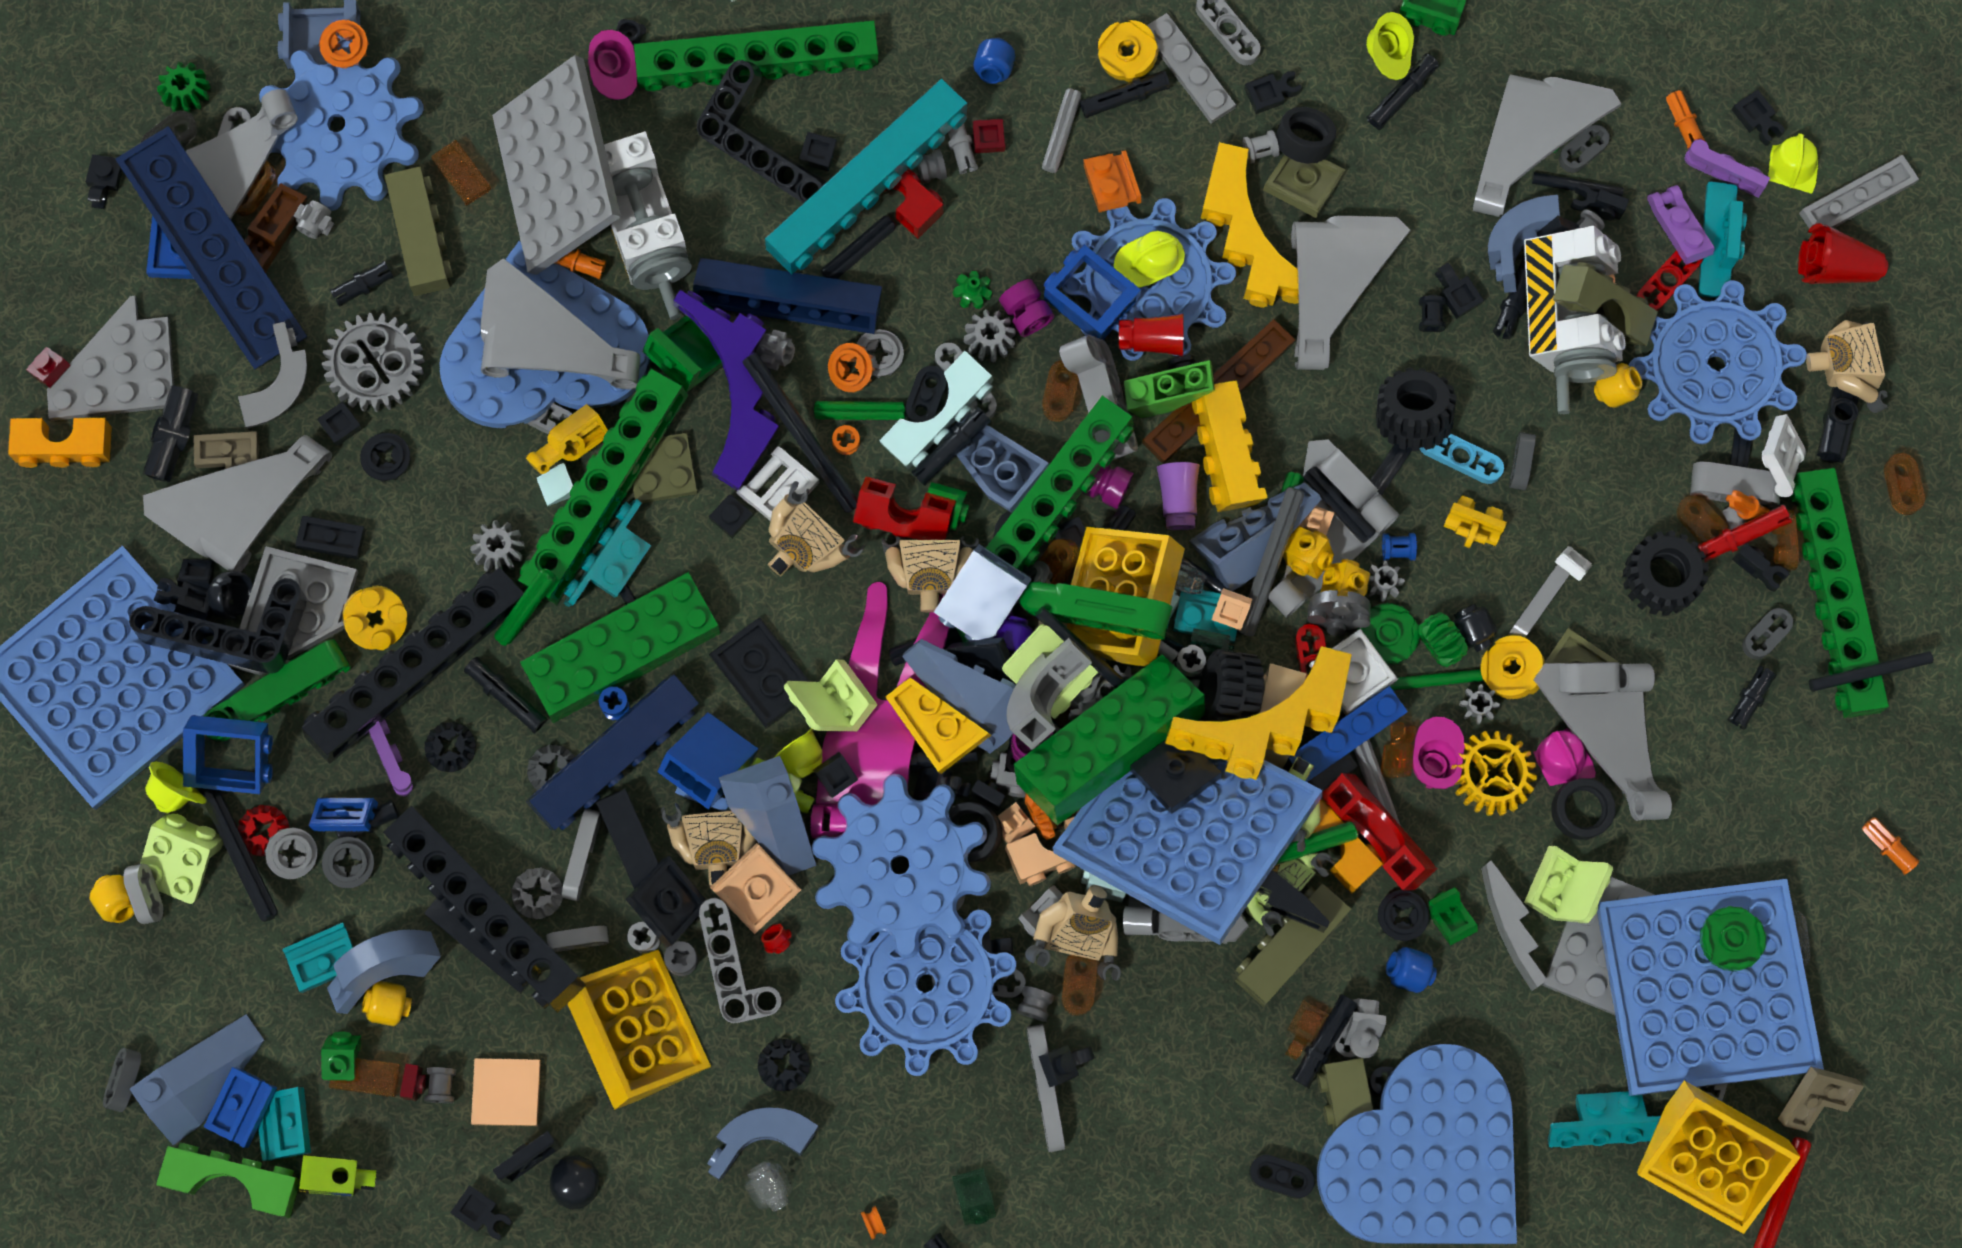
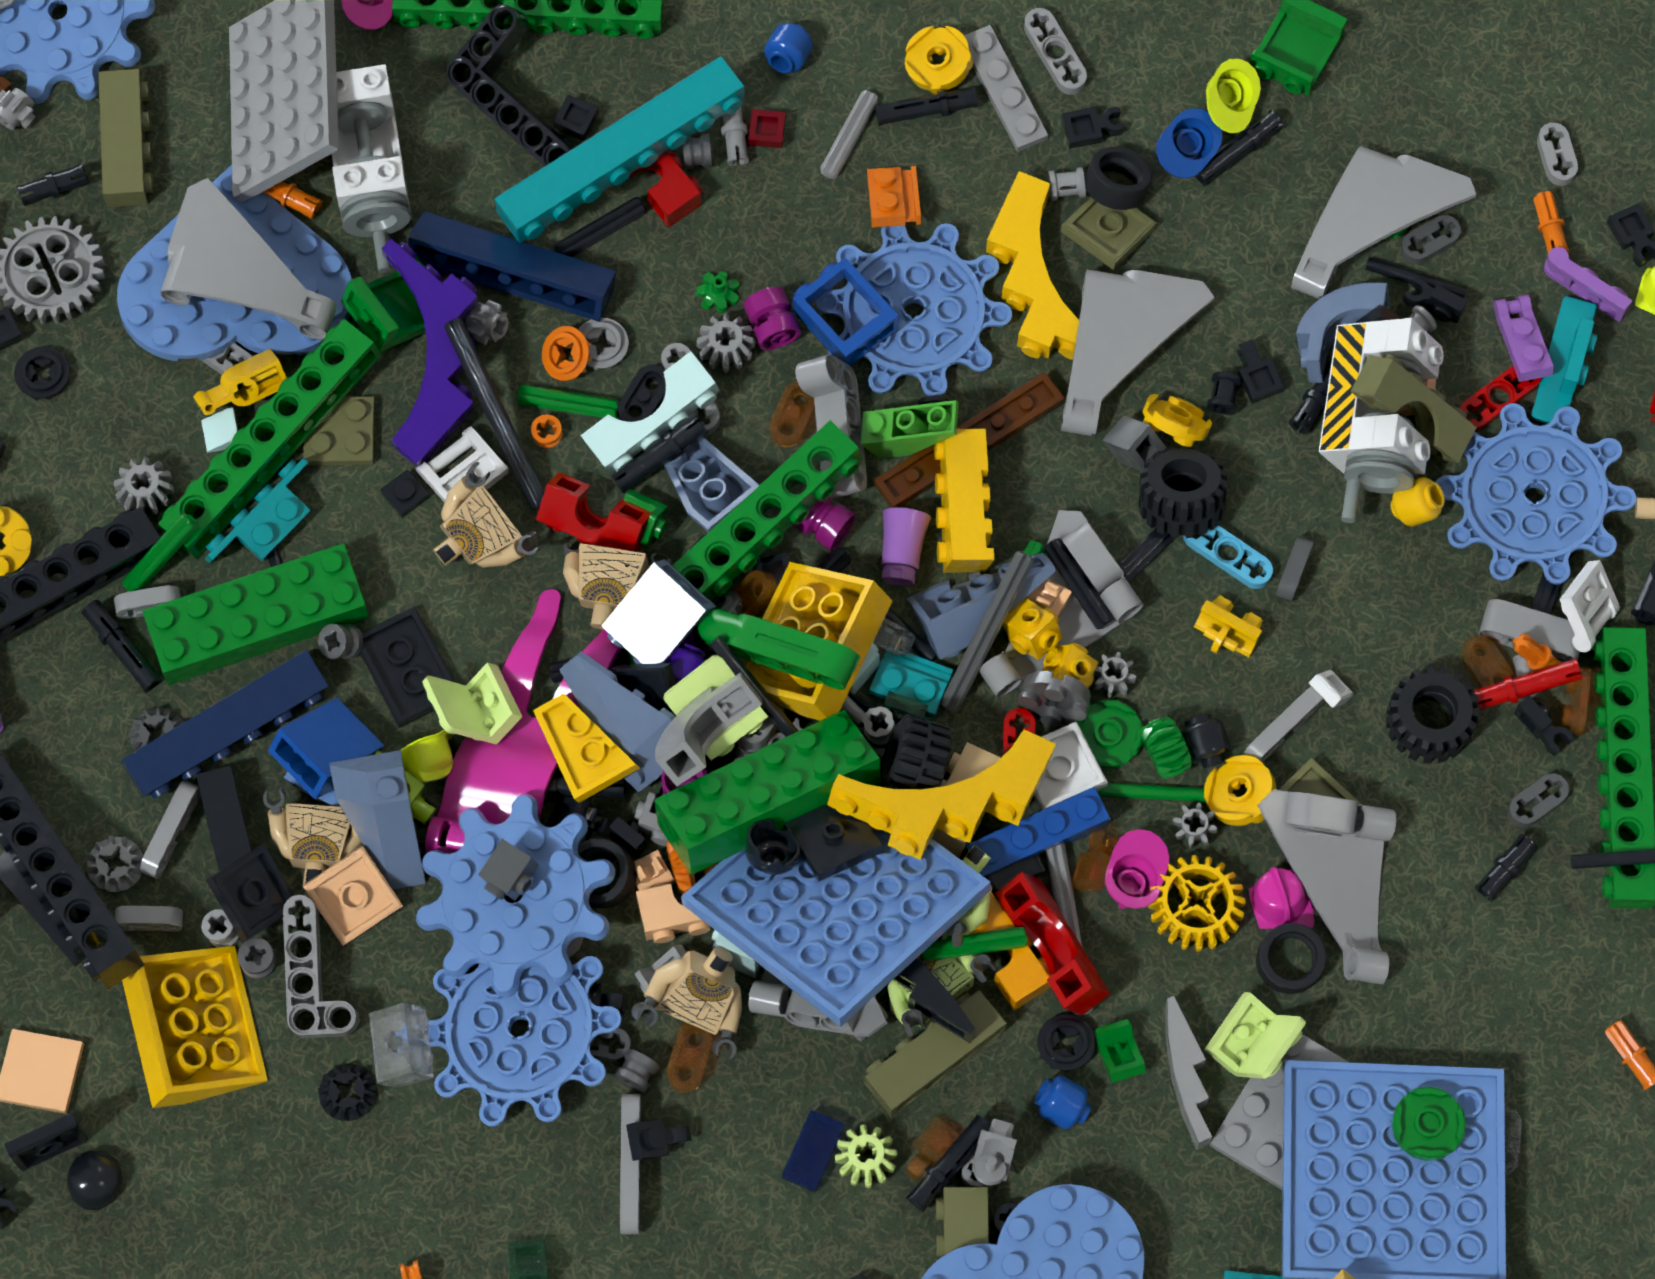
camera: 15 degrees right, 5 degrees down
black gear [424,721,476,772] -> none
clear orange plate [431,140,492,206] -> none
blue bush [599,687,629,720] -> none
sand blue arch [707,1108,819,1182] -> none
clear head [744,1160,793,1212] -> none
red plate [761,924,792,954] -> none
black plate [813,752,858,798] -> none
neon yellow piece [1114,231,1185,288] -> none
red plant [1119,313,1184,356] -> none
light nougat tile [1211,588,1253,630] -> none
blue bush [1382,533,1417,561] -> none
none -> light grey beam [114,585,181,619]
none -> flat silver wheel [318,624,363,659]
none -> clear brick [369,1002,434,1088]
none -> dark grey brick [478,839,539,901]
none -> black hair [745,819,800,875]
none -> clear blue plate [782,1110,844,1193]
none -> yellowish green gear [835,1124,897,1188]
none -> dark grey brick [1102,415,1166,471]
none -> yellow plate [1143,394,1212,447]
none -> blue piece [1156,108,1222,179]
none -> light grey beam [1537,123,1578,186]

